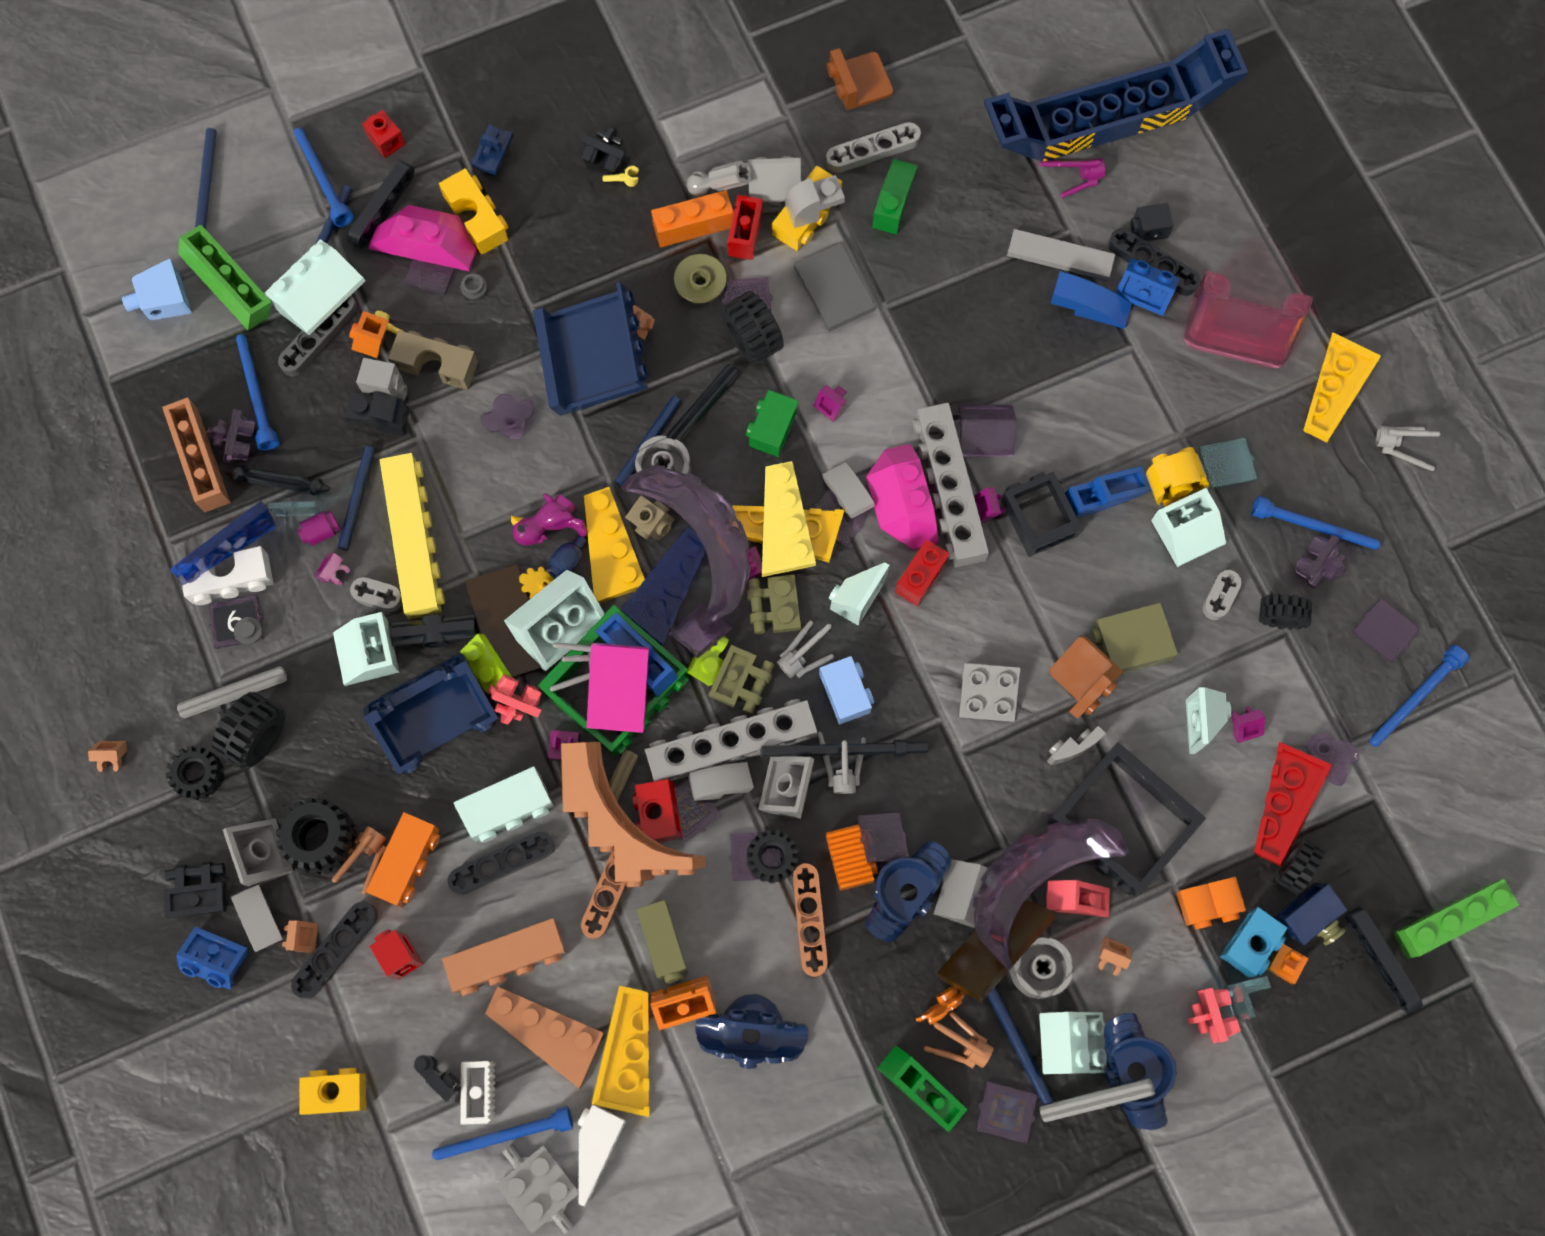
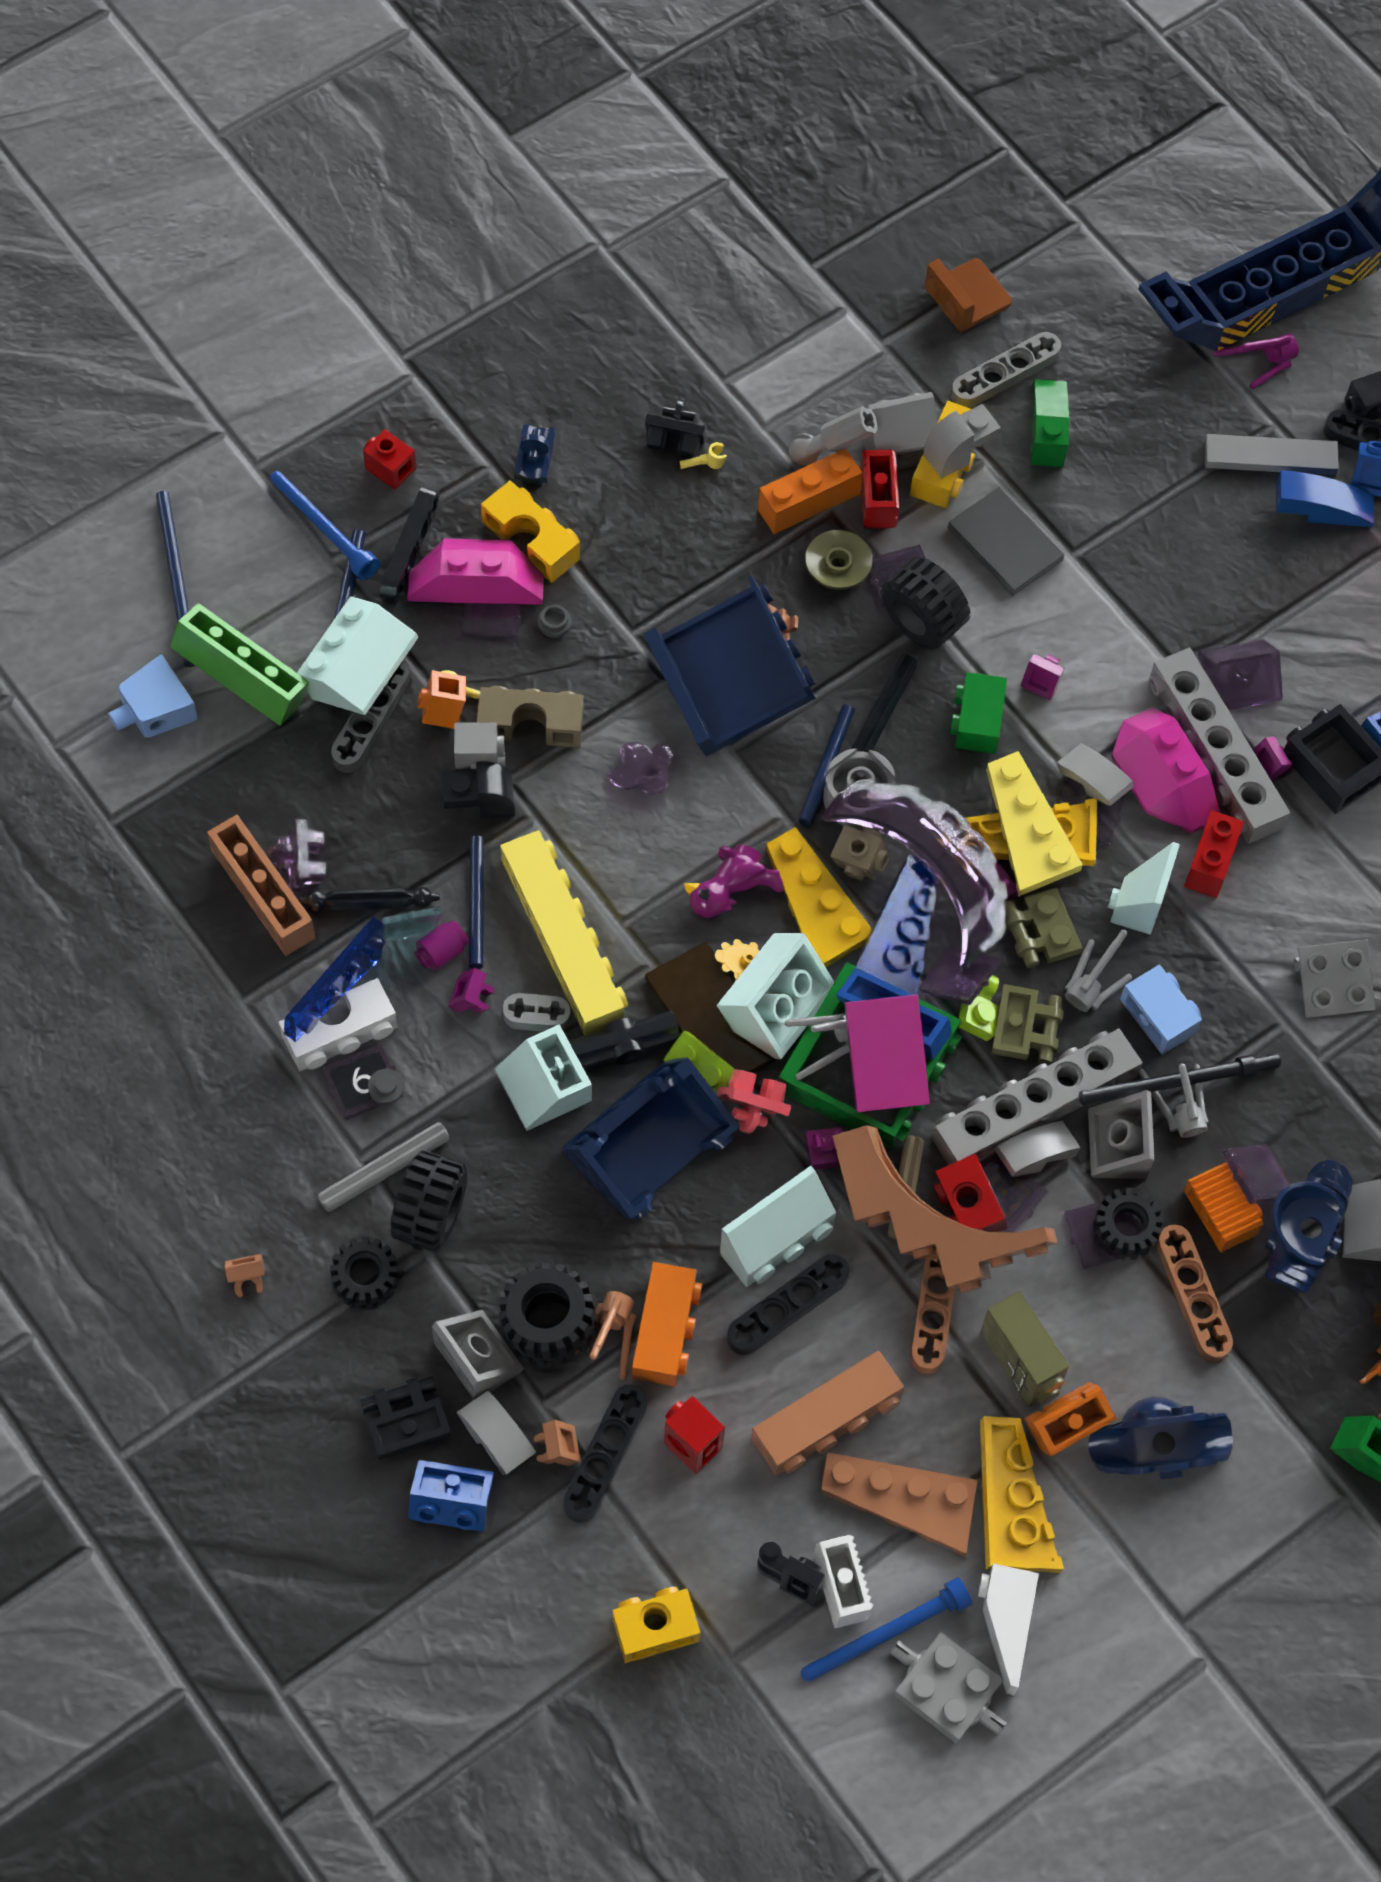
camera: 15 degrees left, 10 degrees down
blue piece [236,334,279,451] -> none
dark blue plant [547,535,587,579] -> none

